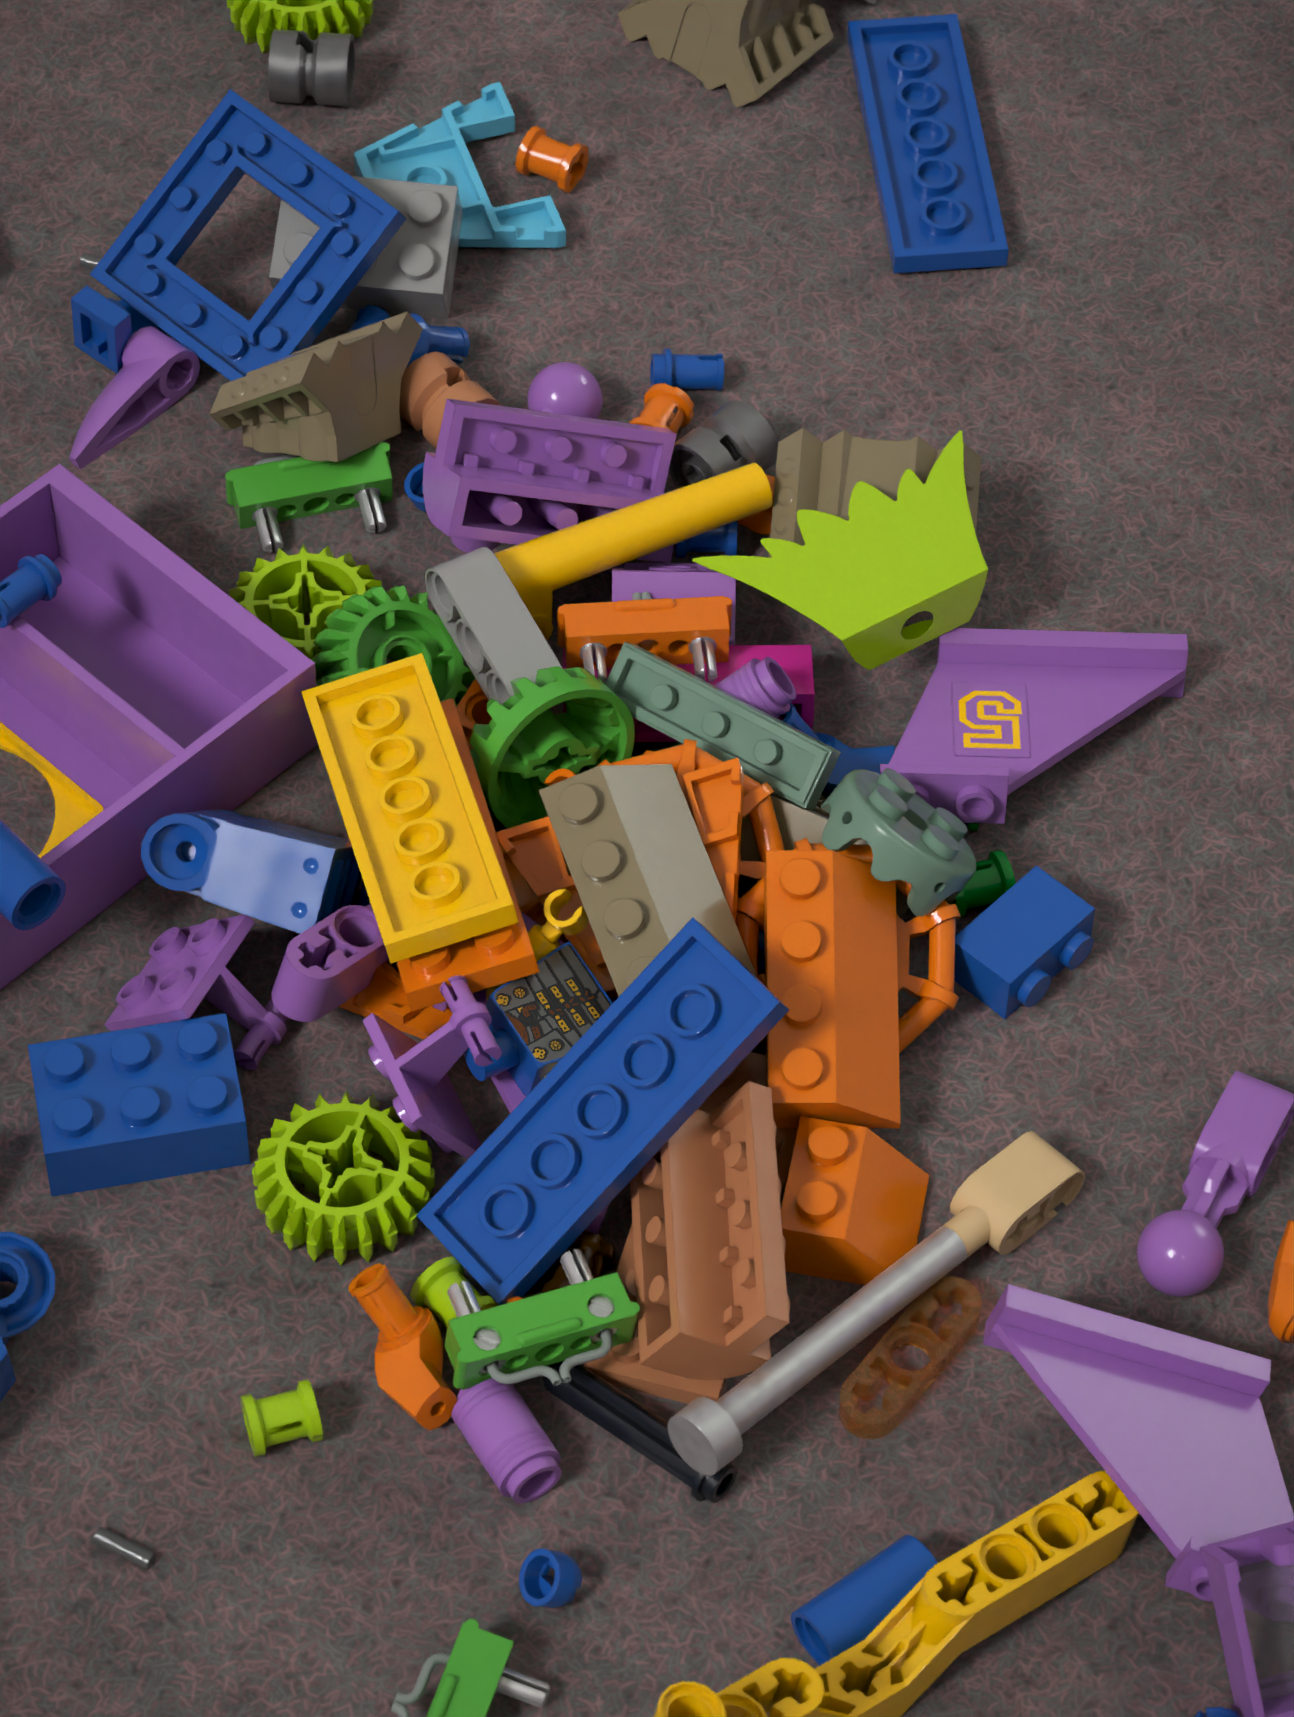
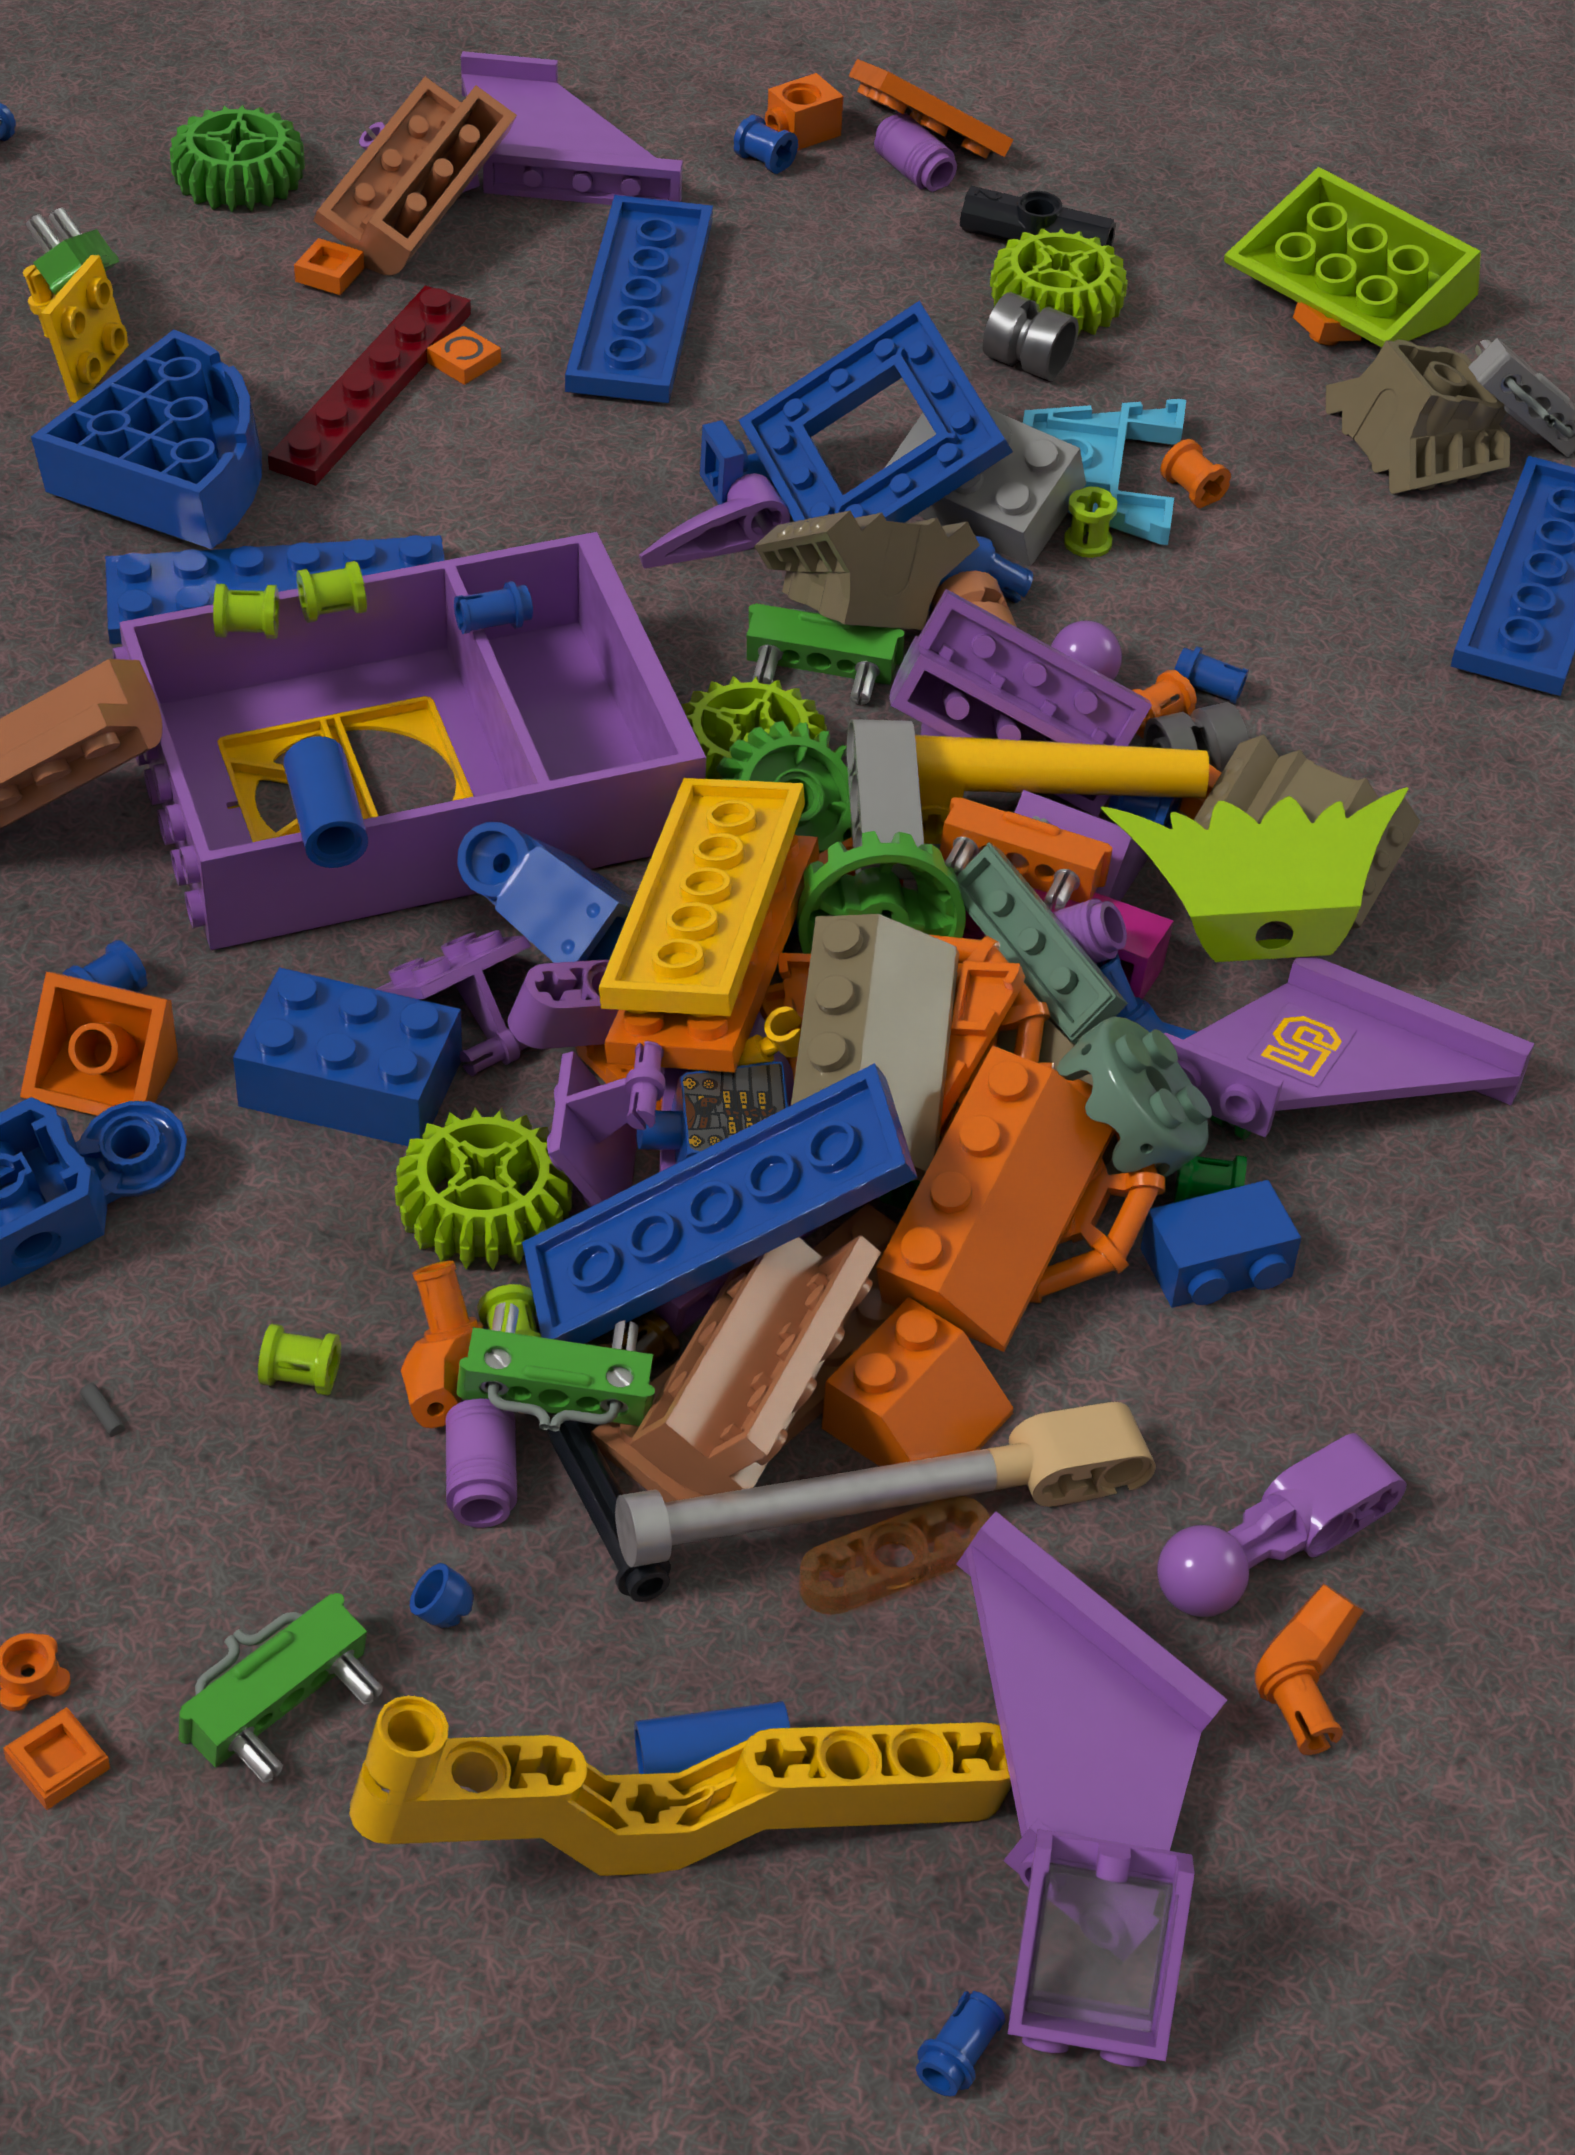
camera: 25 degrees right, 5 degrees down
none -> lime bush [1064,486,1118,558]

